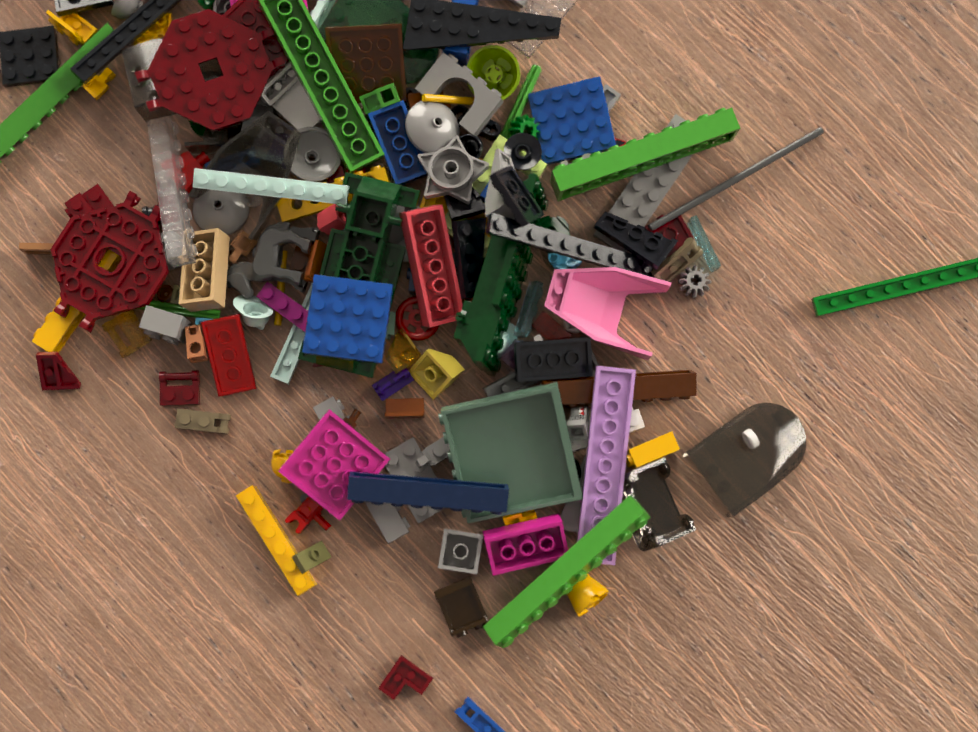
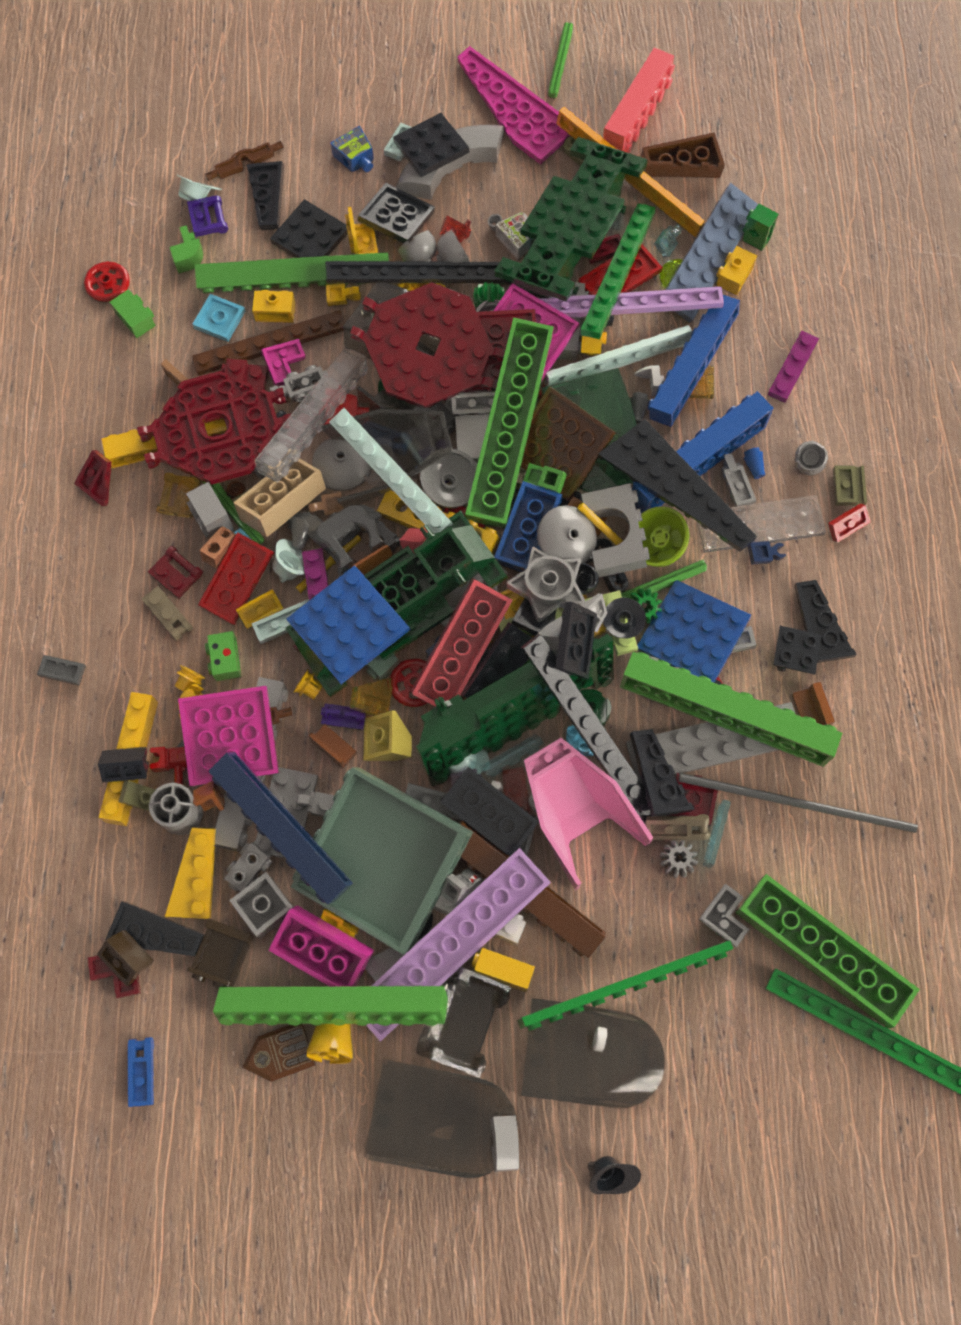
camera: 45 degrees right, 10 degrees down
none -> dark grey plate [37,655,86,686]
none -> dark brown panel [97,930,154,986]
none -> black hinge [98,747,149,783]
none -> black wing [105,901,205,956]
none -> light grey cylinder [149,783,203,835]
none -> yellow wing [165,827,216,919]
none -> yellow piece [174,665,205,691]
none -> medium azure plate [192,294,246,342]
none -> reddish brown plate [192,310,347,376]
none -> dark orange panel [193,780,225,811]
none -> bright green brick [205,631,242,681]
none -> light grey brick [224,835,273,892]
none -> yellow plate [236,589,284,629]
none -> reddish brown tile [242,1024,316,1082]
none -> yellow brick [252,290,296,323]
none -> dark pink plate [261,339,305,386]
none -> light grey brick [269,365,330,403]
none -> yellow piece [293,669,322,700]
none -> clear smoke windscreen [364,1059,518,1178]
none -> light grey slope [490,1116,519,1172]
none -> green plate [517,940,733,1031]
none -> black piece [588,1156,641,1194]
none -> light grey brick [698,884,749,948]
none -> bright green brick [736,874,920,1028]
none -> dark blue plate [747,541,786,565]
none -> black hinge [773,625,821,675]
none -> dark orange panel [792,682,835,725]
none -> black wing [794,580,857,663]

